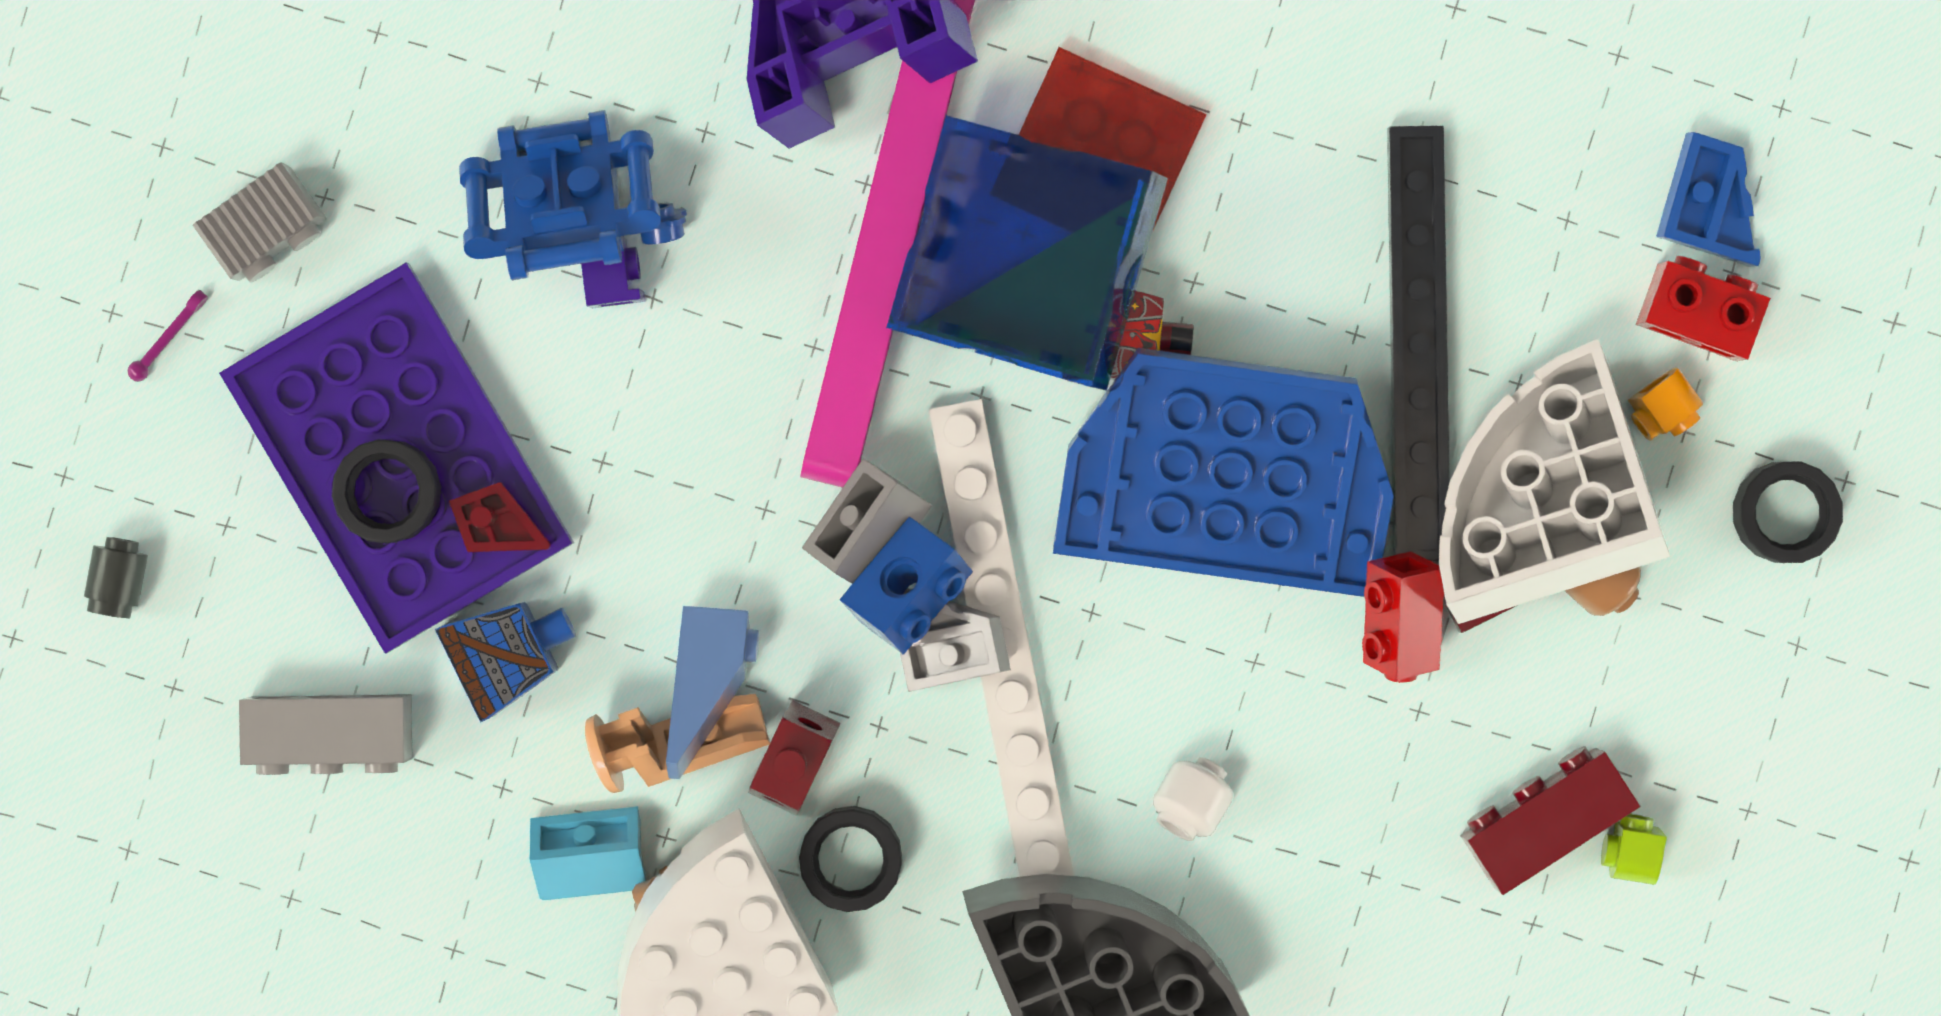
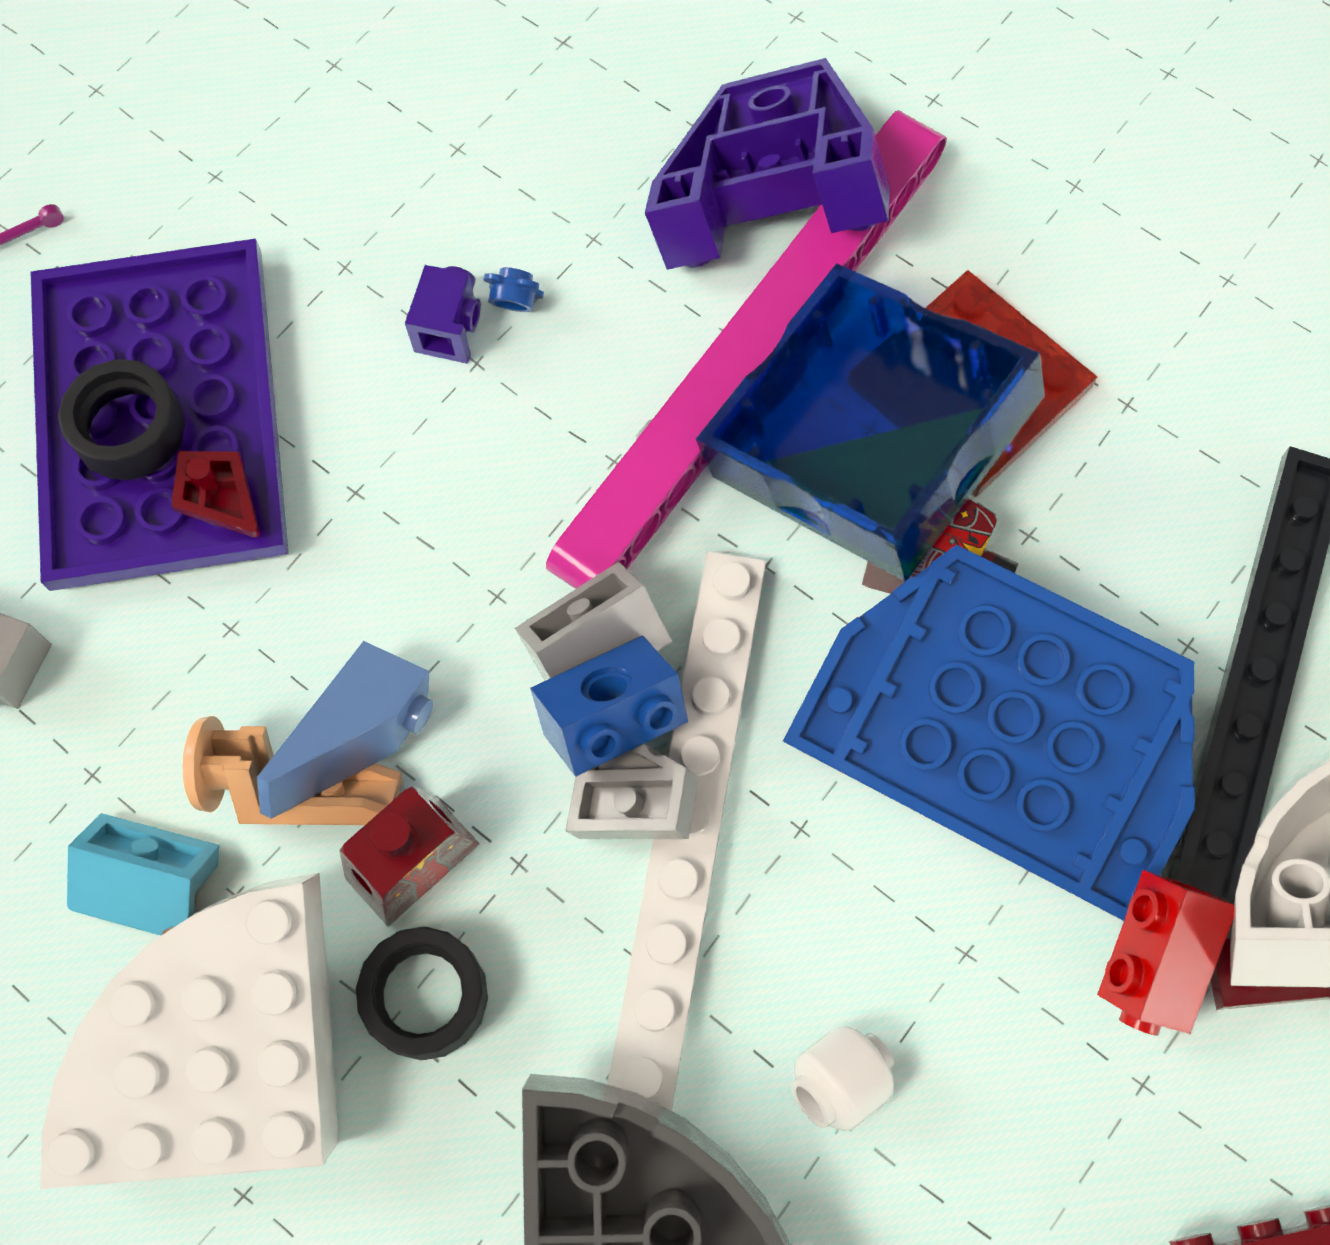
camera: 25 degrees right, 20 degrees down
light grey brick [192,162,327,283] -> none
torso [435,602,576,723] -> none
blue brick [459,110,661,281] -> none

